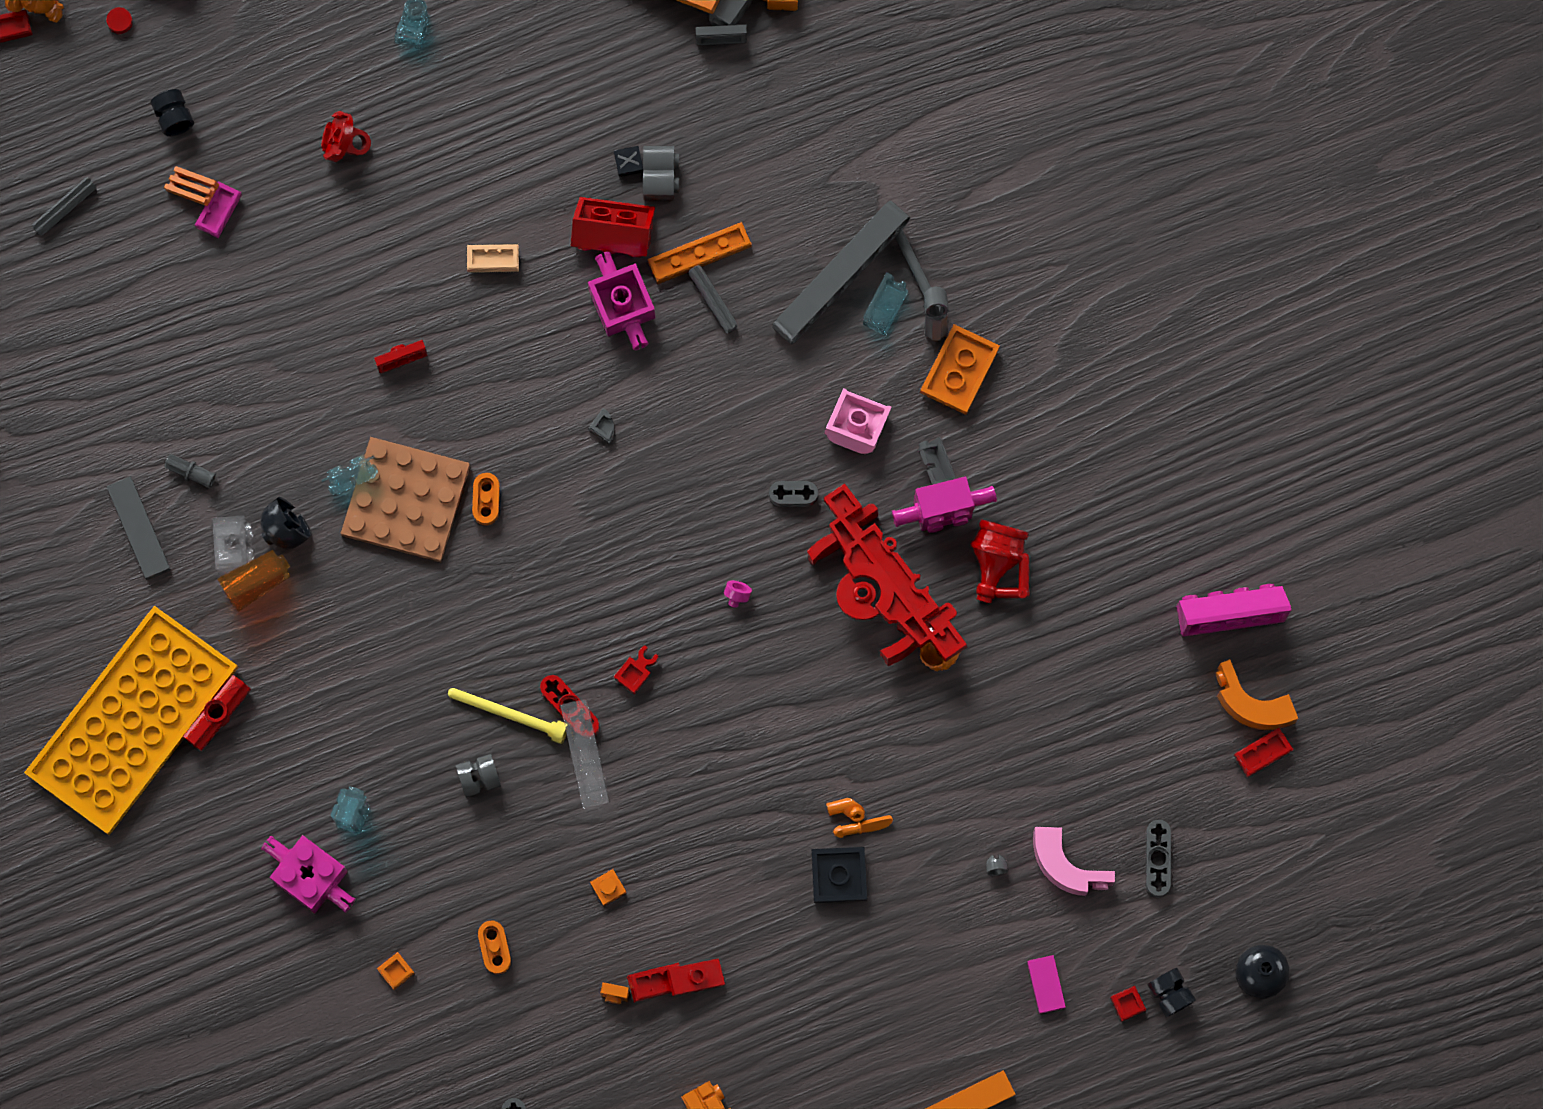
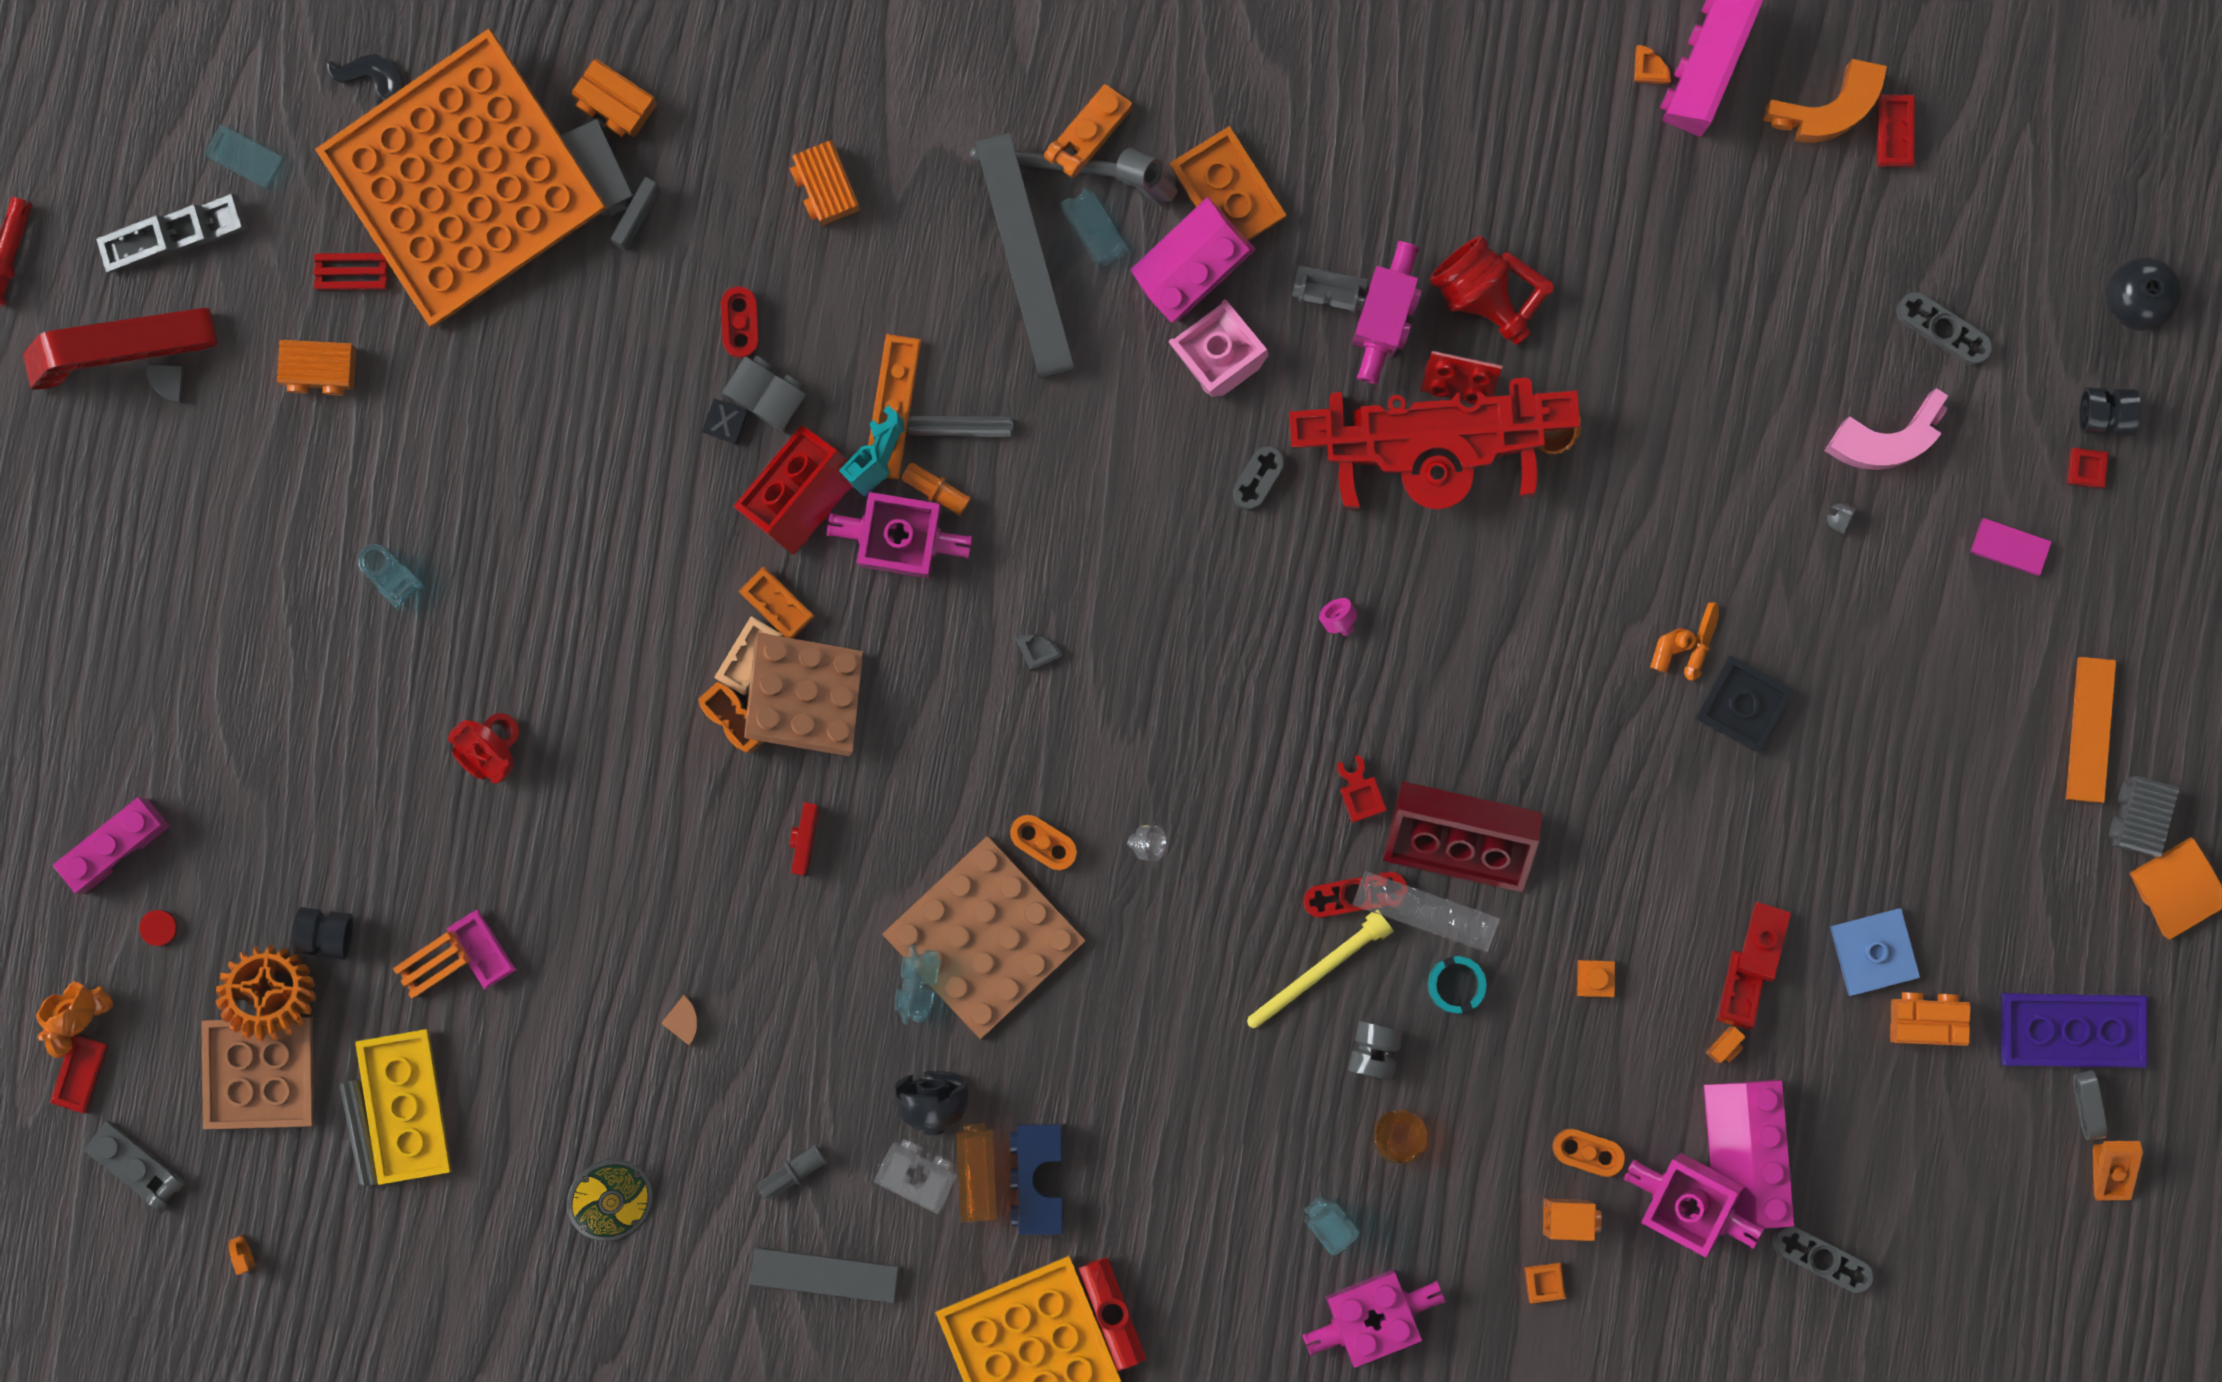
camera: 60 degrees left, 10 degrees up
none -> nougat plate [201,1017,314,1130]
none -> orange gear [216,945,315,1042]
none -> yellow plate [355,1029,452,1185]
none -> shield [567,1159,652,1241]
none -> nougat tile [661,995,698,1046]
none -> orange brick [698,682,764,754]
none -> red plate [721,286,759,359]
none -> orange plate [738,566,815,639]
none -> nougat plate [744,632,863,756]
none -> orange brick [790,140,860,226]
none -> teal piece [839,405,905,497]
none -> orange axle [902,463,972,516]
none -> dark blue arch [1010,1123,1062,1235]
none -> orange plate [1044,84,1133,178]
none -> clear tile [1128,824,1166,861]
none -> dark pink slope [1130,197,1256,323]
none -> clear orange hair [1373,1109,1428,1164]
none -> dark red slope [1383,781,1542,892]
none -> red hinge [1420,351,1502,405]
none -> teal piece [1427,956,1487,1014]
none -> orange brick [1543,1198,1602,1241]
none -> dark pink brick [1624,1152,1765,1257]
none -> orange tile [1634,45,1671,85]
none -> dark pink slope [1703,1079,1794,1229]
none -> medium blue plate [1830,908,1920,996]

